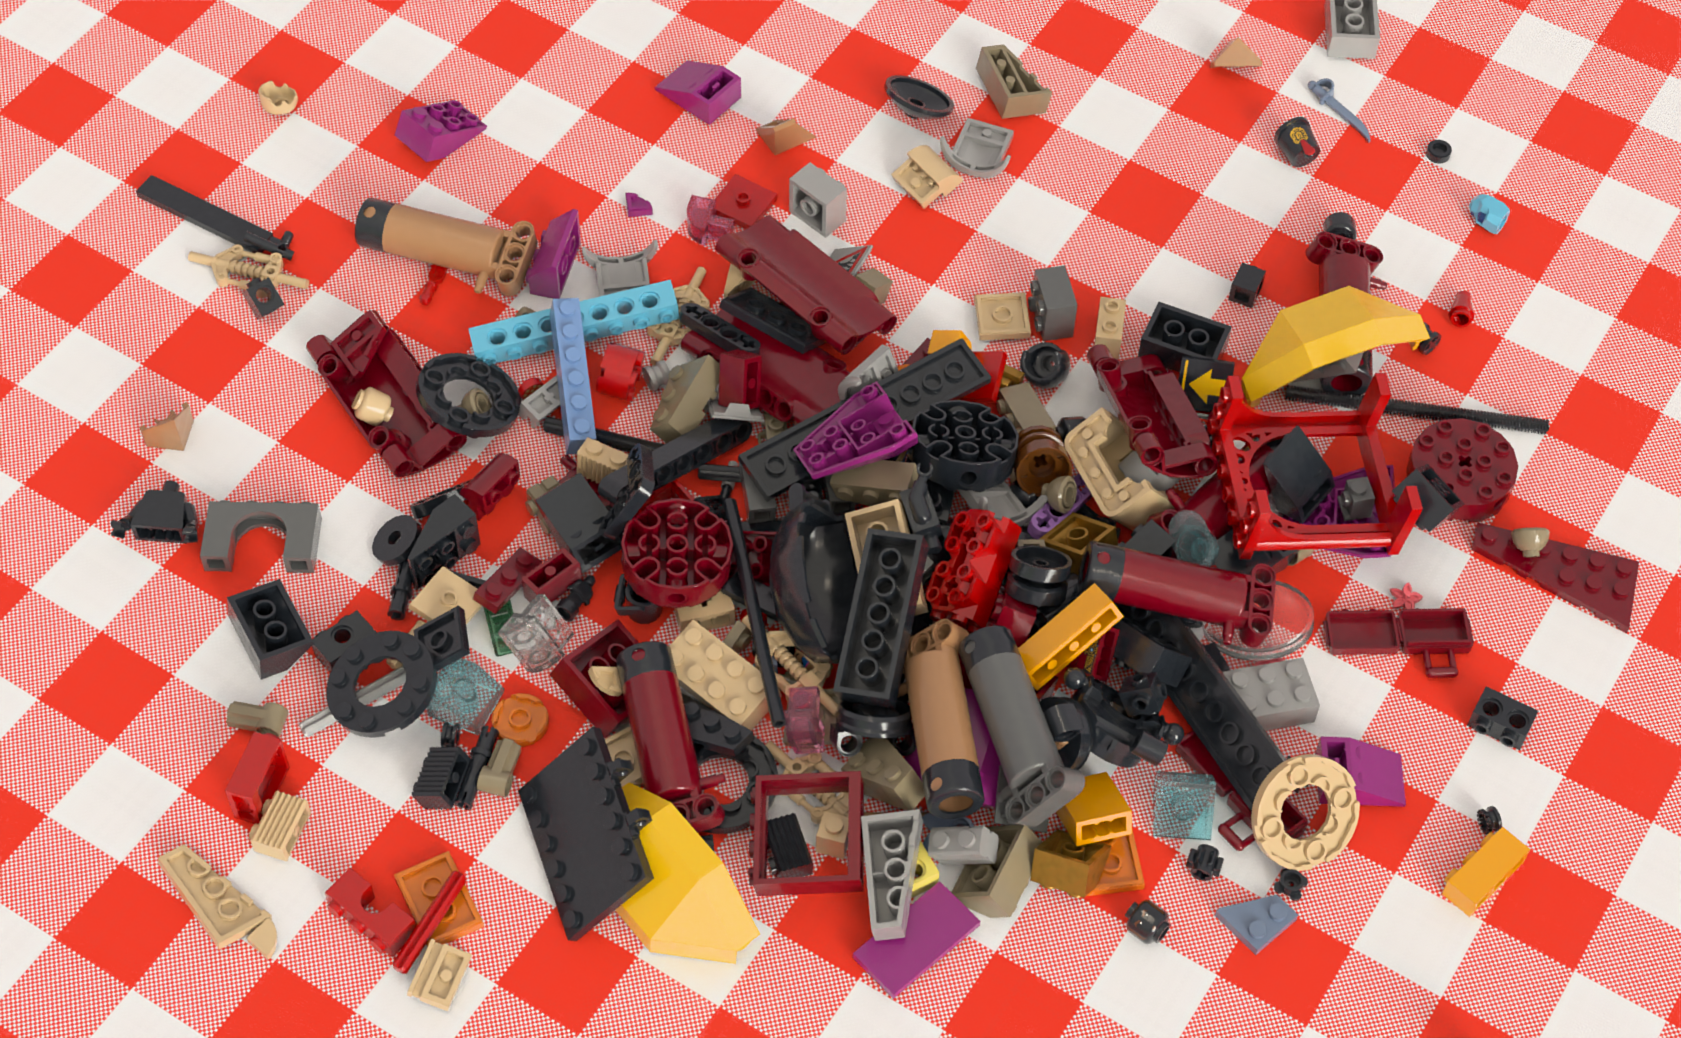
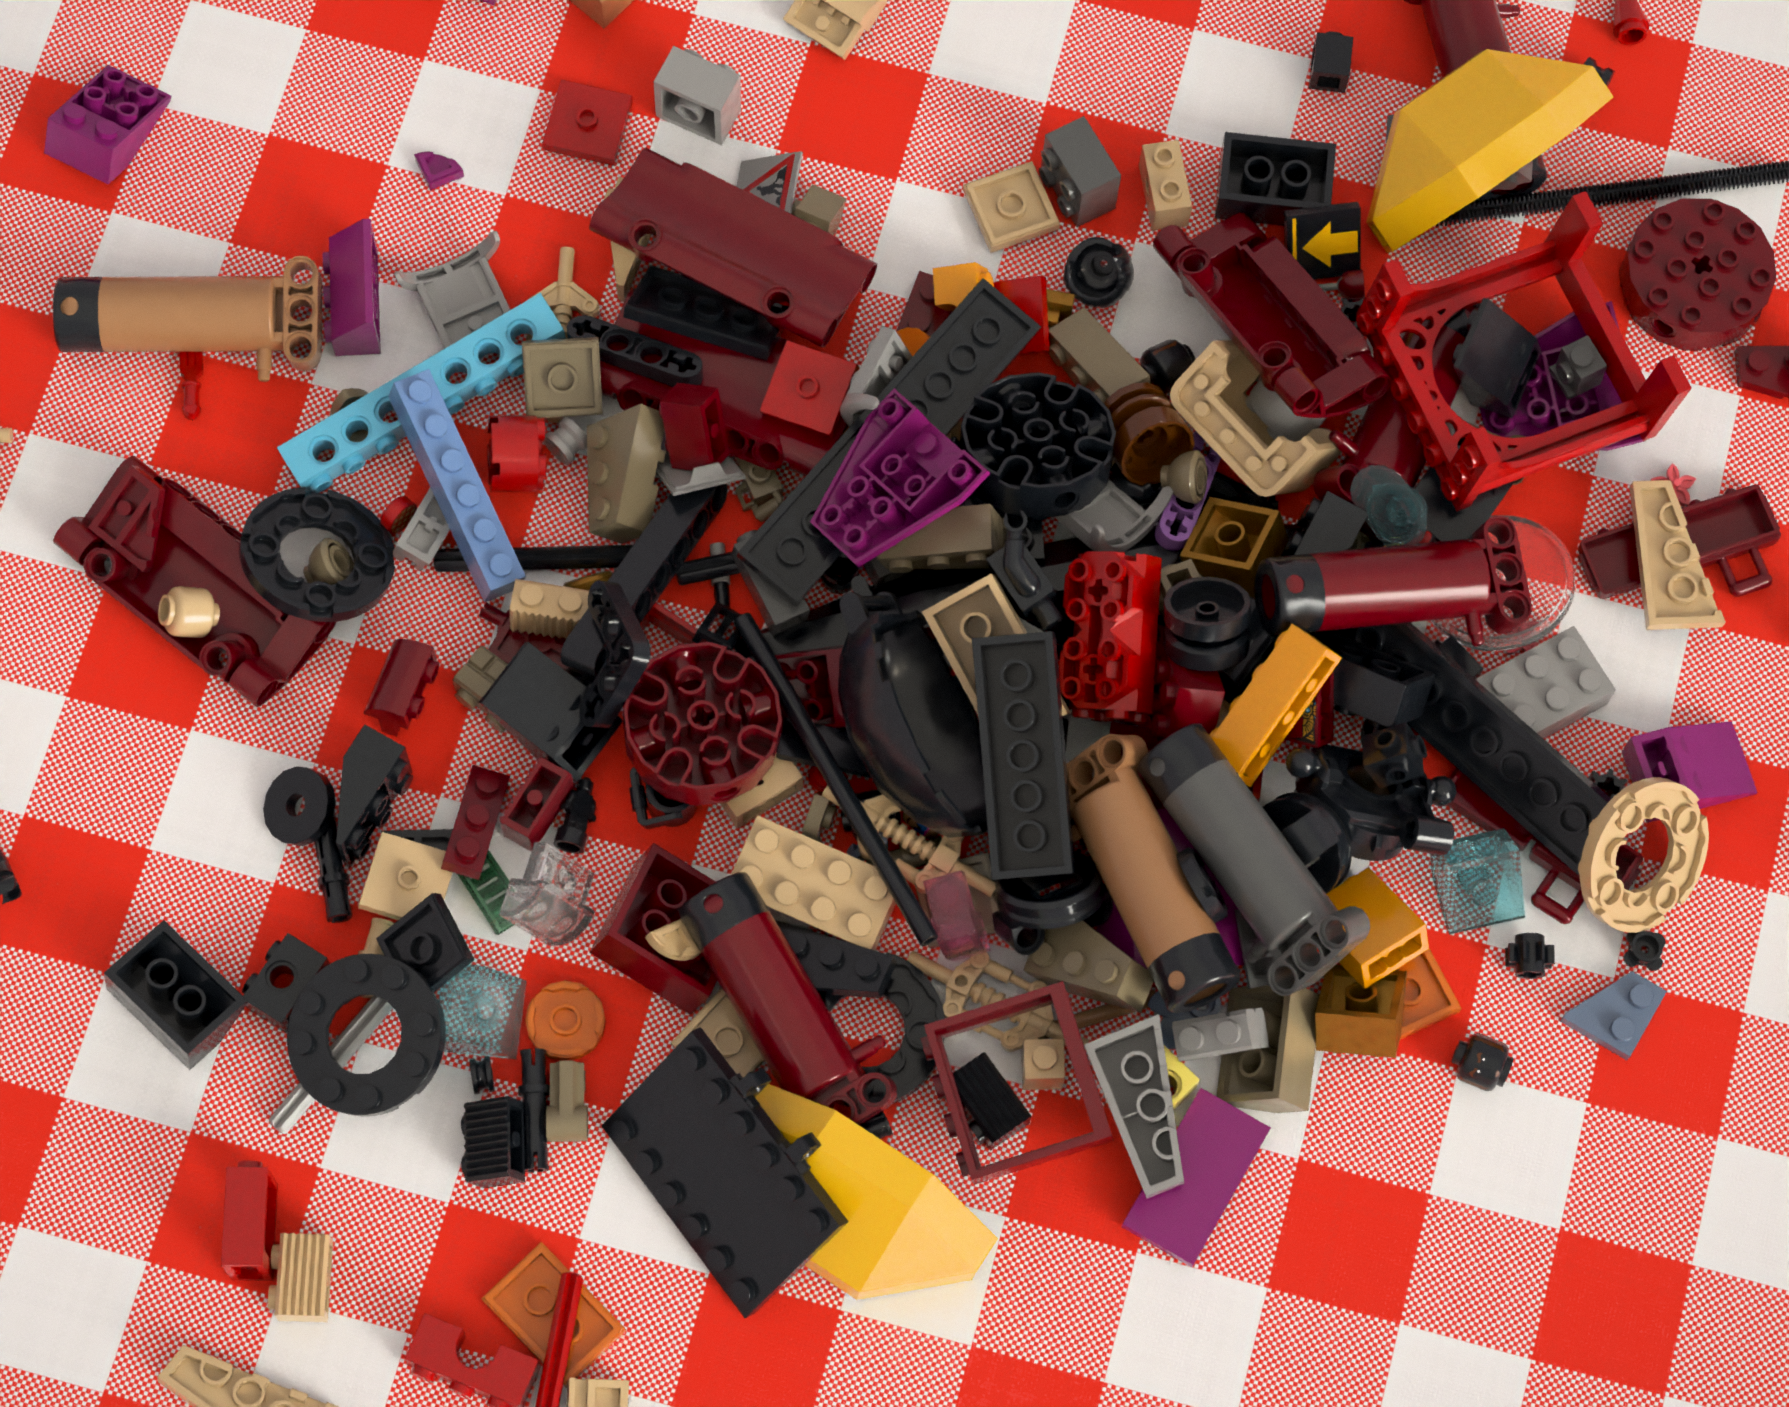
camera: 20 degrees left, 15 degrees up
dark grey arch [200,500,322,573] -> none
dark tan piece [226,701,289,738] -> none
black beam [410,479,471,519] -> none
clear pink brick [687,195,735,246] -> none
black brick [1392,464,1464,532] -> none
none -> dark tan tile [522,337,603,418]
none -> red plate [759,340,859,438]
none -> black tile [1176,847,1229,923]
none -> tan wing [1629,480,1726,630]

